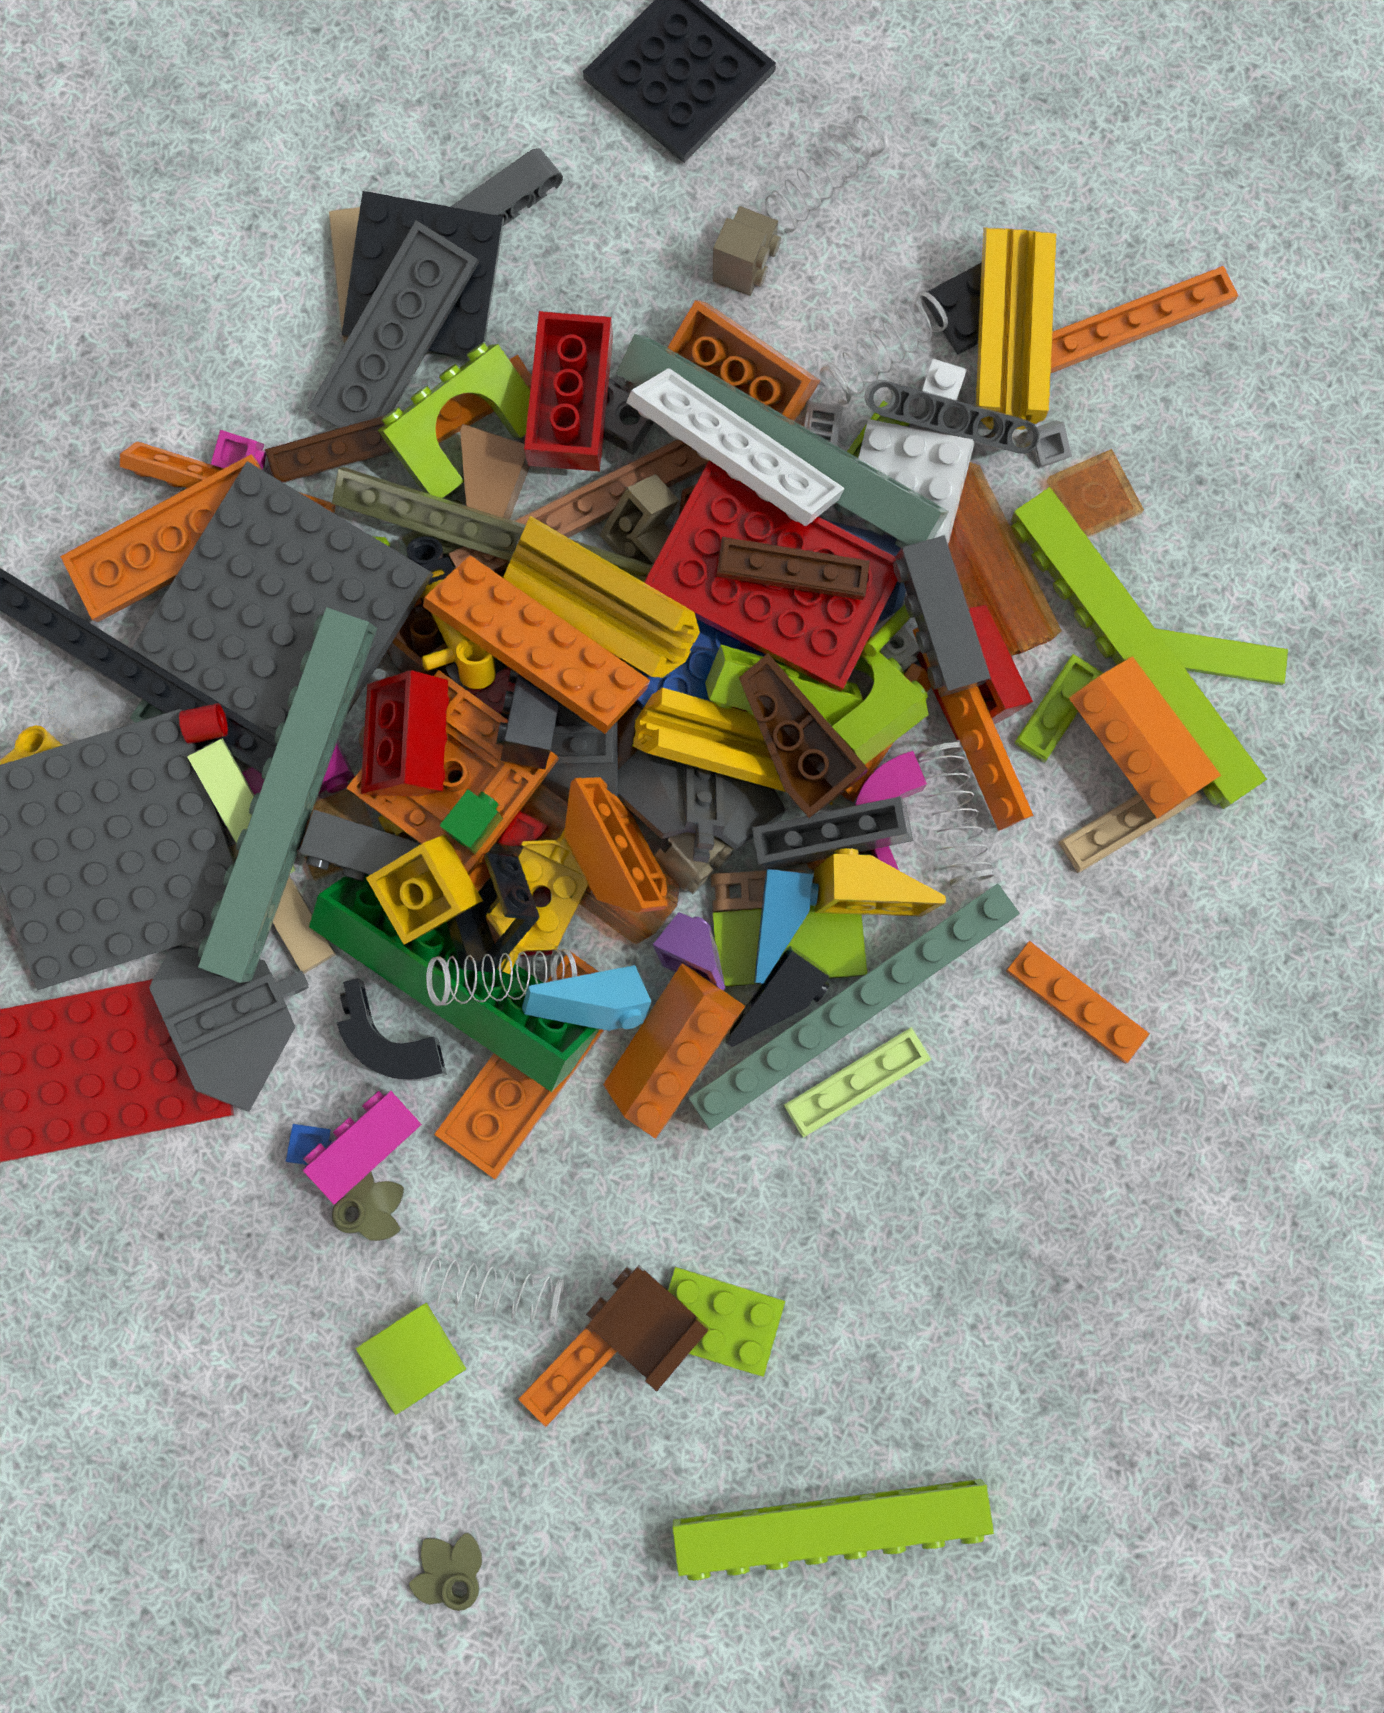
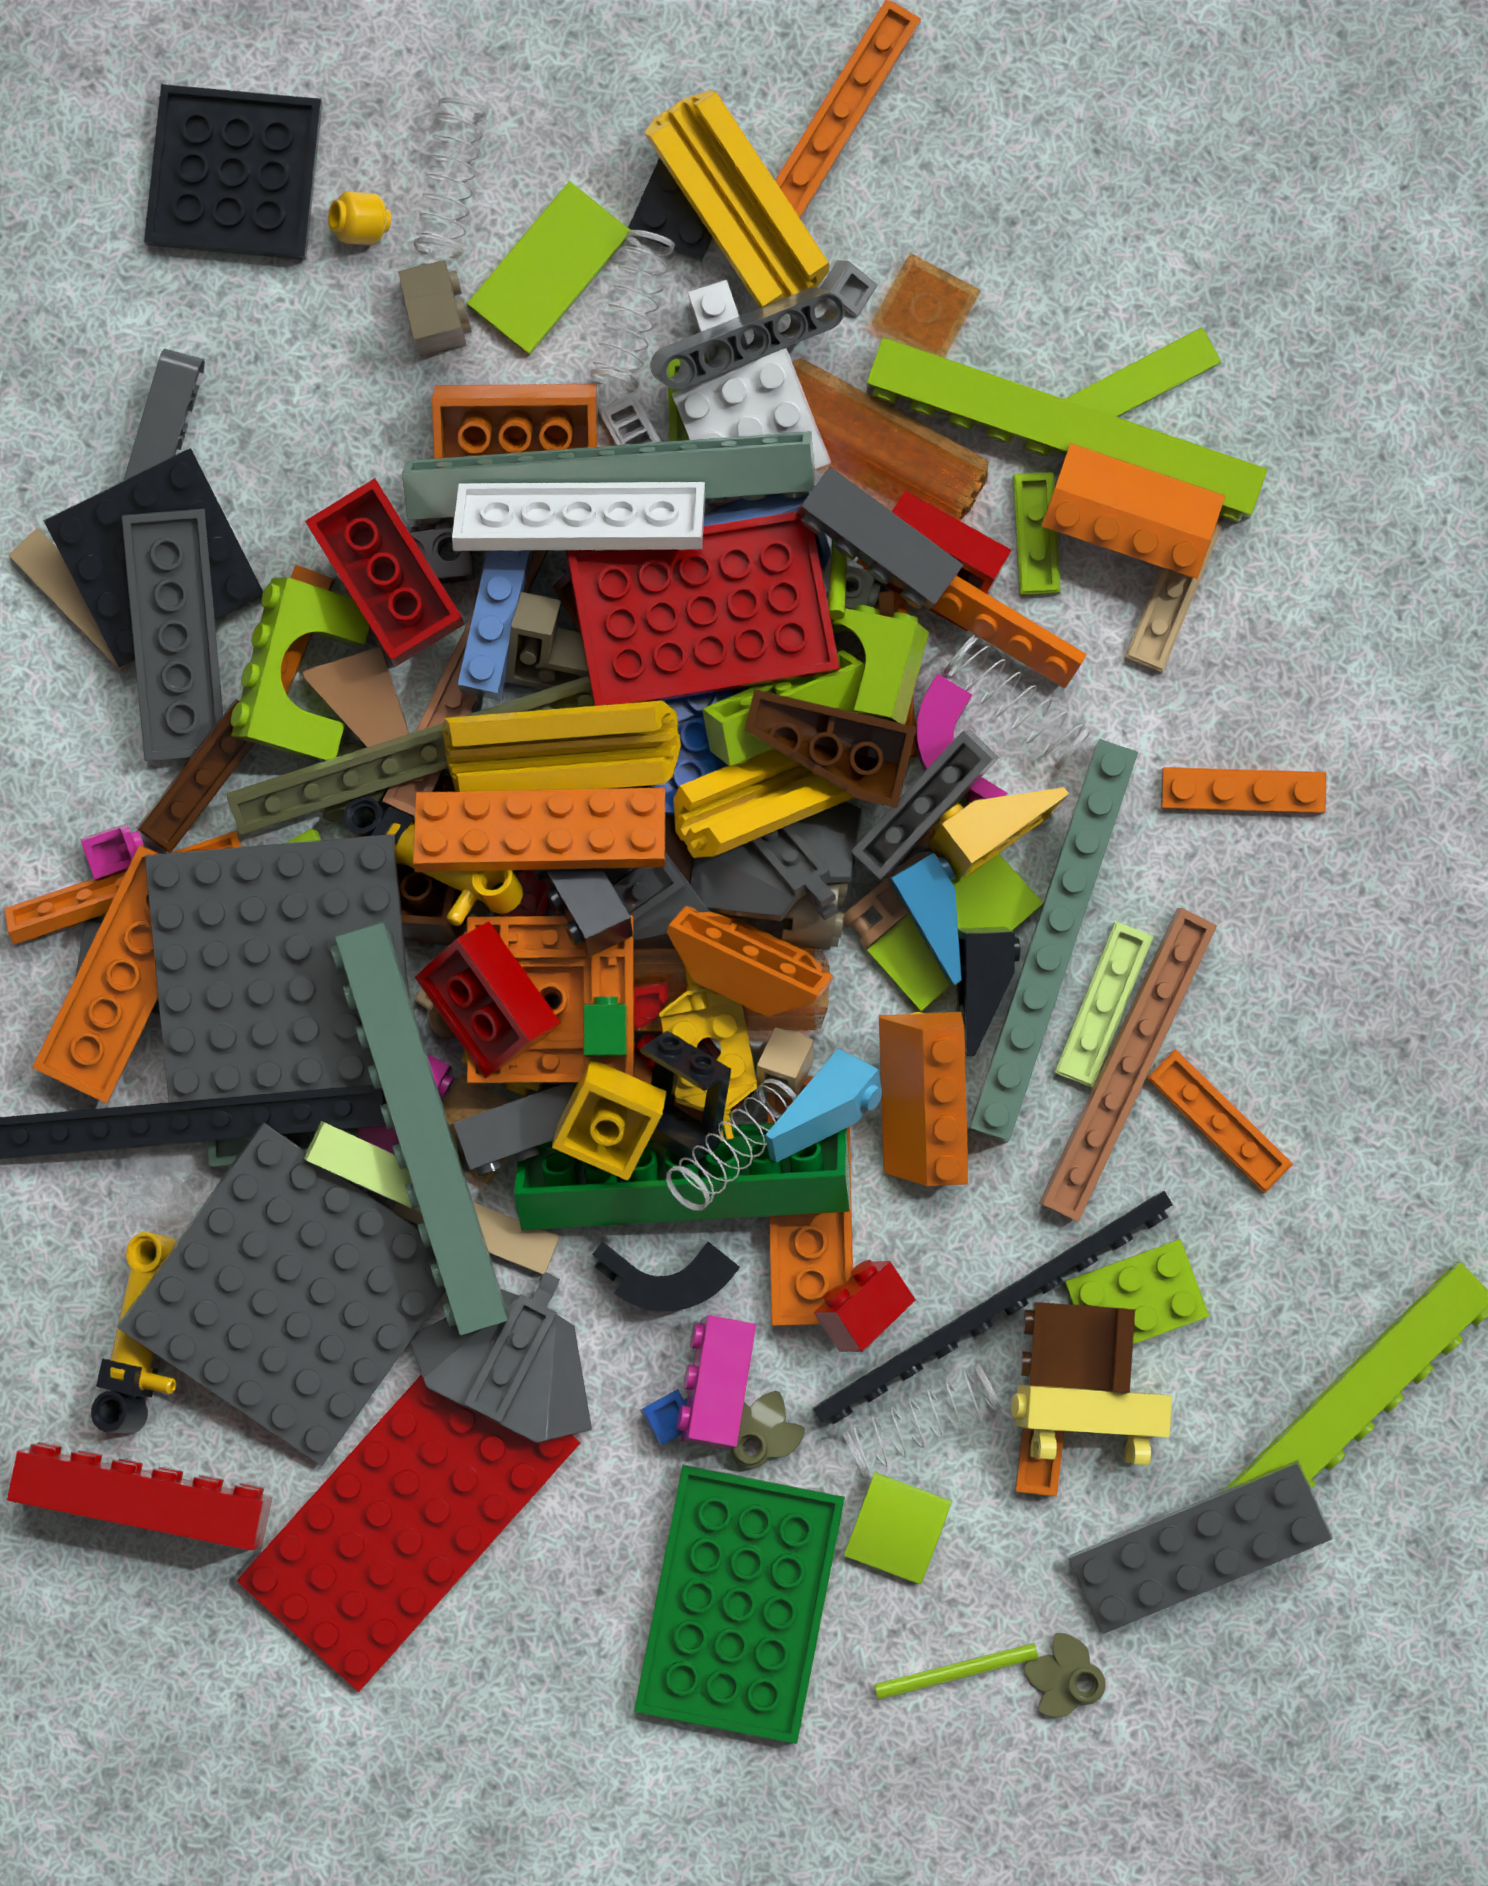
camera: 35 degrees left, 5 degrees up
red beam [179,703,228,744] -> none
medium lavender slope [653,912,725,991] -> none
reddish brown tile [716,537,870,600] -> none
none -> yellow head [328,191,391,246]
none -> medium blue brick [457,550,534,701]
none -> lime tile [467,181,630,356]
none -> green plate [634,1464,845,1744]
none -> tan brick [757,1027,814,1100]
none -> black plate [812,1191,1173,1425]
none -> red brick [813,1260,916,1352]
none -> lime bar [874,1643,1039,1700]
none -> light yellow brick [1011,1384,1172,1465]
none -> nougat plate [1039,908,1217,1222]
none -> dark grey plate [1069,1460,1333,1634]
none -> orange tile [1146,1049,1293,1193]

